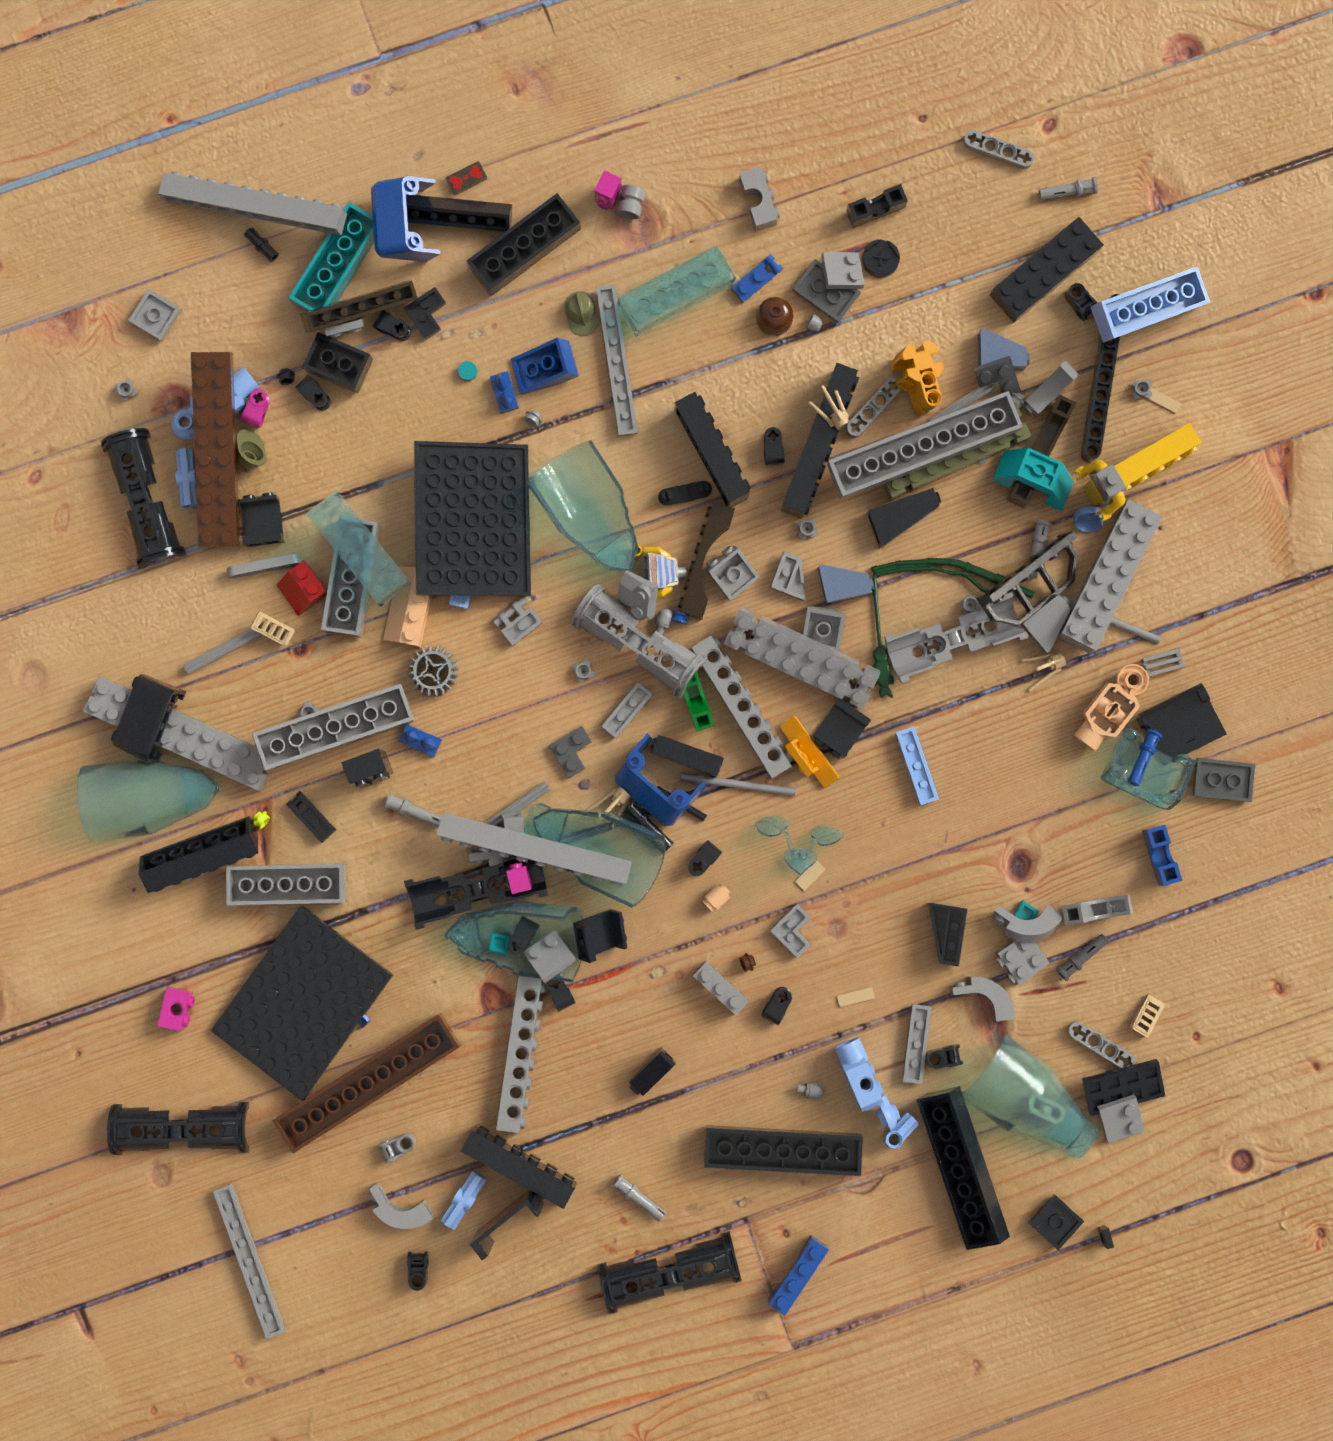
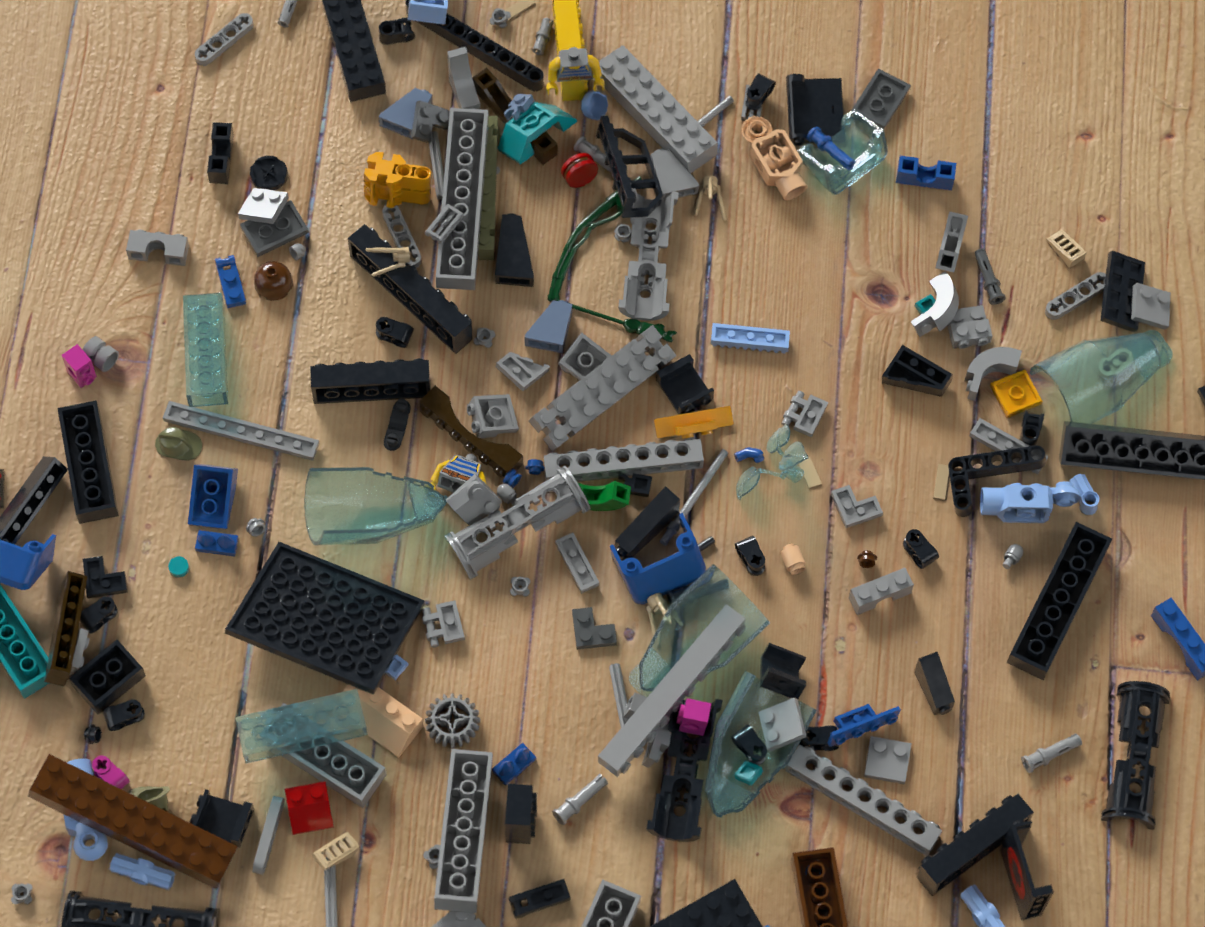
camera: 65 degrees left, 20 degrees down
none -> light grey tile [425,204,464,244]
none -> sand blue plate [504,94,535,120]
none -> blue plate [525,459,545,475]
none -> light grey pin [532,18,554,55]
none -> red head [561,153,598,188]
none -> black plate [618,473,652,497]
none -> blue arm [734,447,764,463]
none -> black piece [746,73,776,110]
none -> light grey plate [781,391,828,438]
none -> blue bracket [827,704,901,746]
none -> light grey plate [864,736,911,784]
none -> black beam [948,445,1046,517]
none -> light orange tile [990,369,1043,418]

